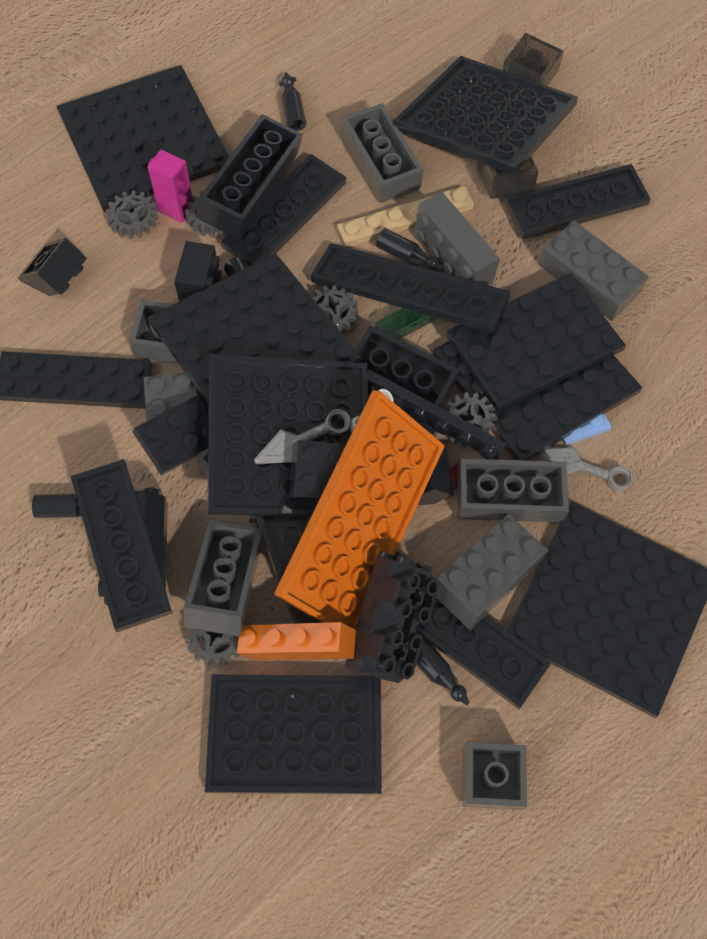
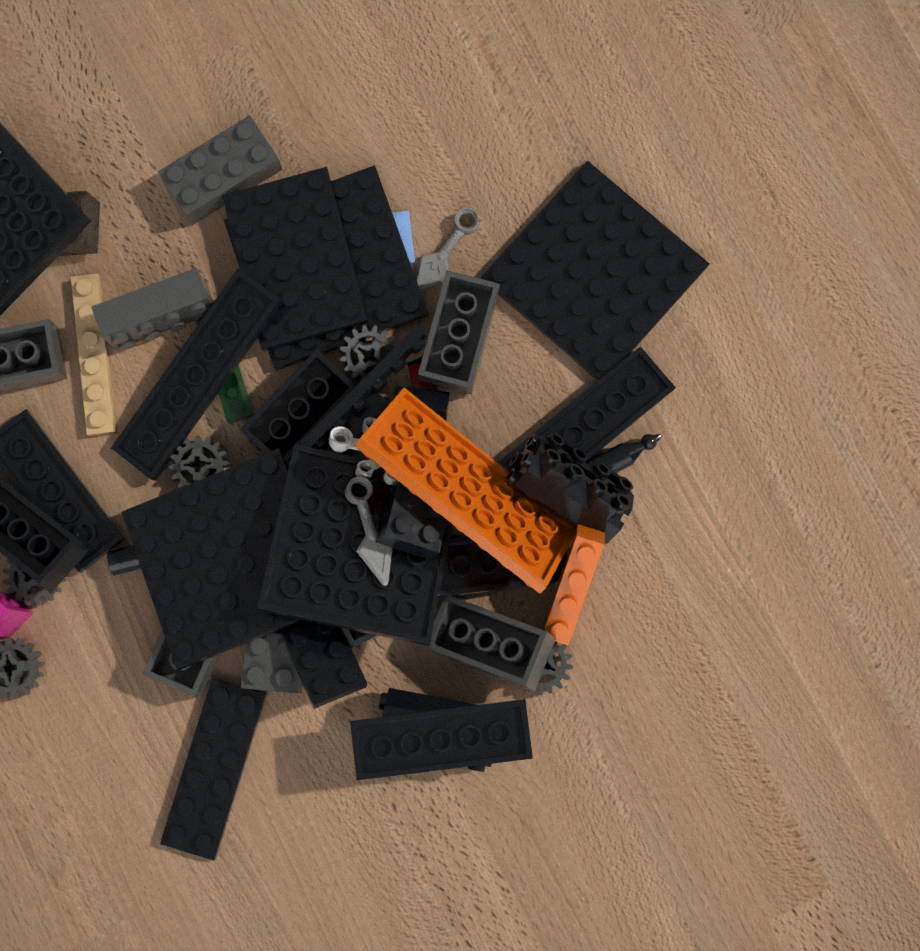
camera: 70 degrees left, 15 degrees up
black slope [18,238,87,296] -> none
black wheel [32,494,81,518] -> none
black brick [174,241,222,301] -> none
black plate [205,674,382,795] -> none
black wheel [376,228,443,270] -> none
dark grey brick [436,514,549,630] -> none
dark grey brick [462,742,527,810] -> none
black plate [505,164,651,240] -> none

